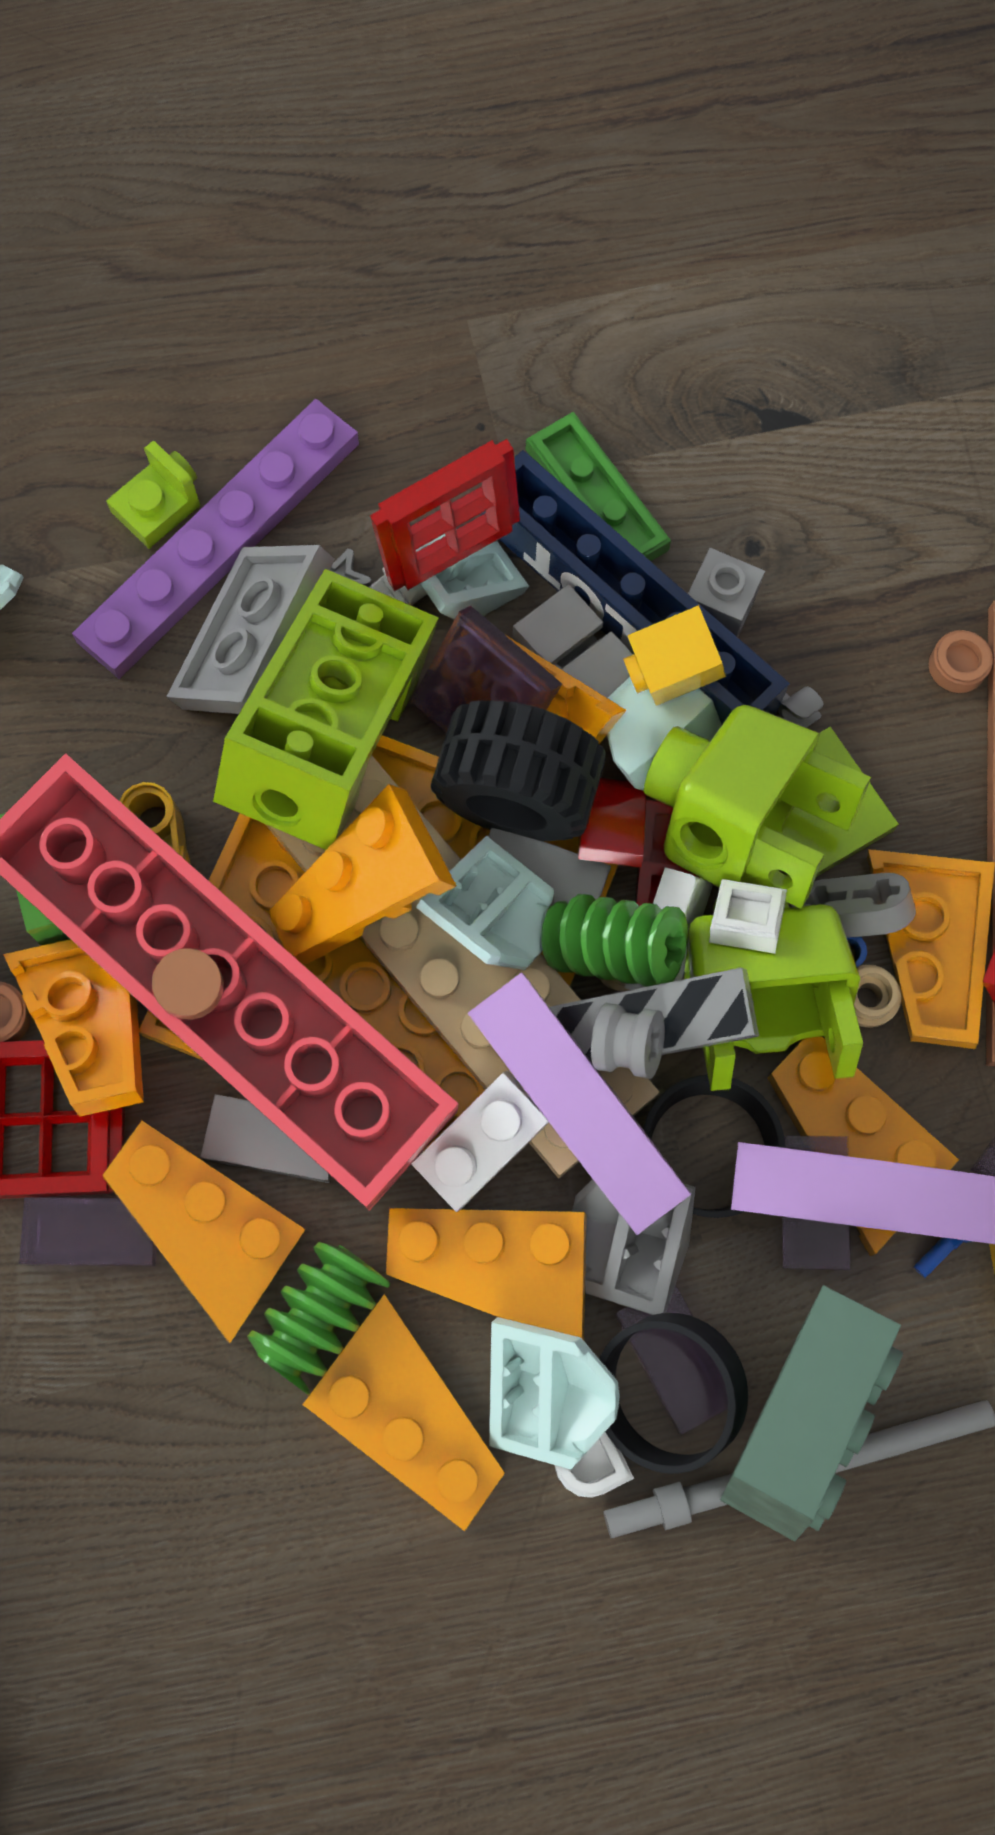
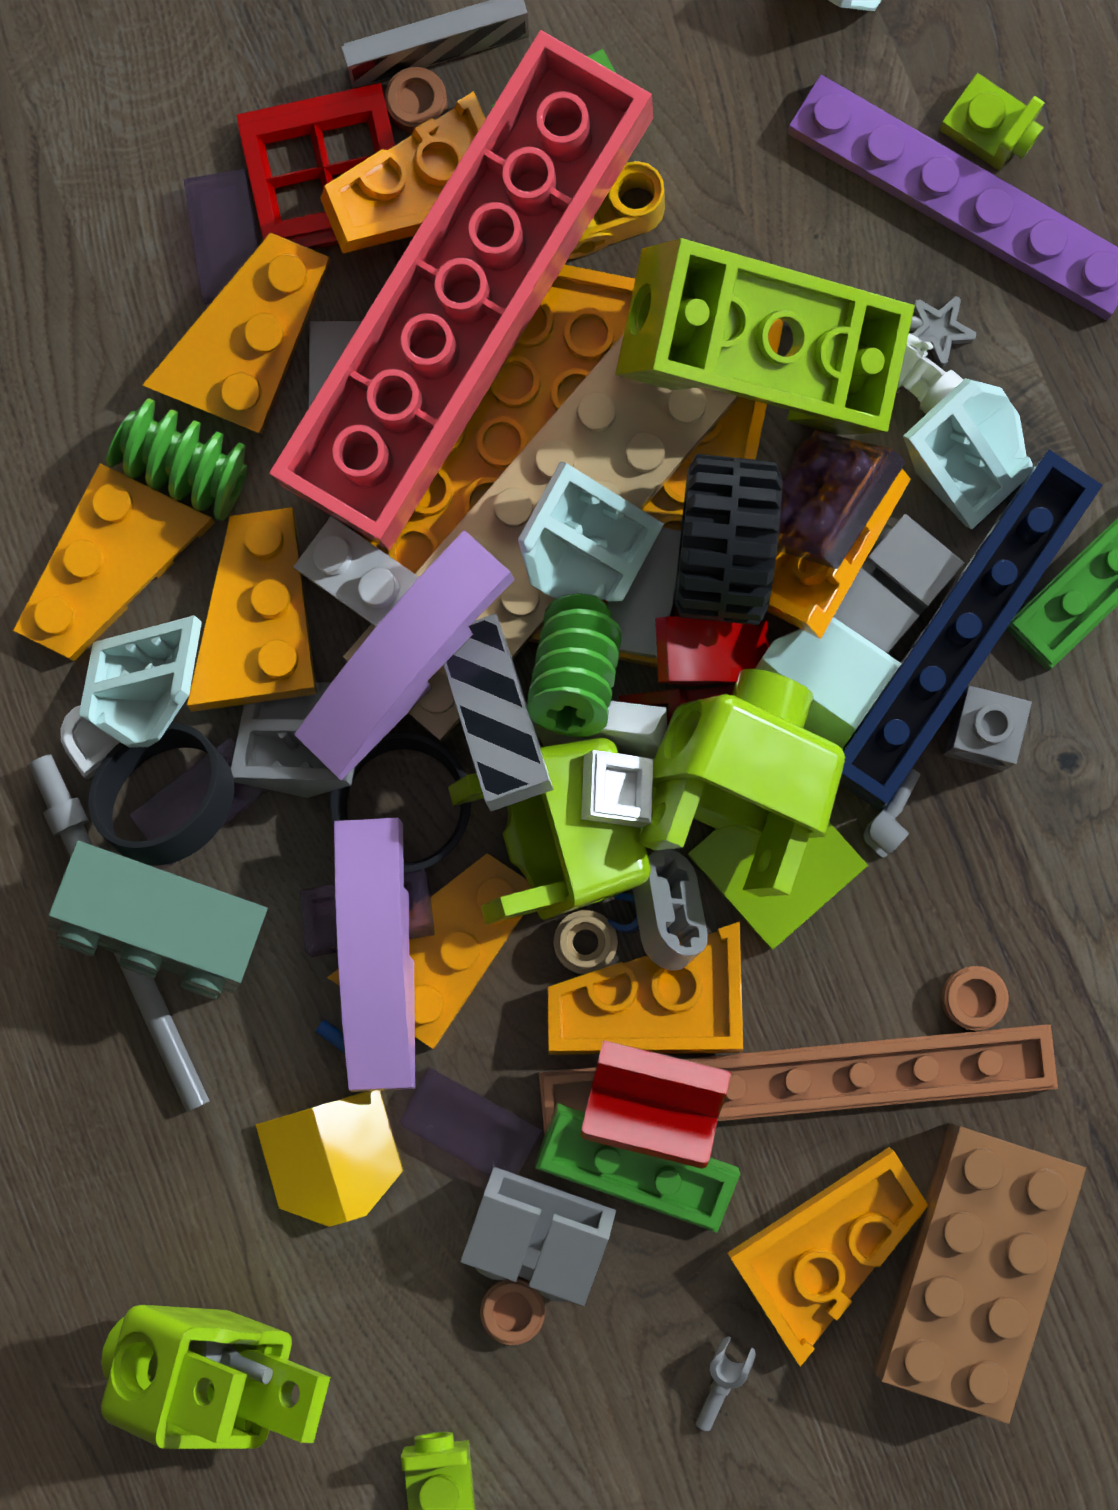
camera: 85 degrees right, 10 degrees up
nougat tile [152,948,224,1020] -> none
light grey plate [166,545,335,714] -> none
light orange wing [268,784,457,964] -> none
red piece [370,439,520,591] -> none
light grey wheel [591,1003,665,1079] -> none
yellow brick [623,605,726,706] -> none

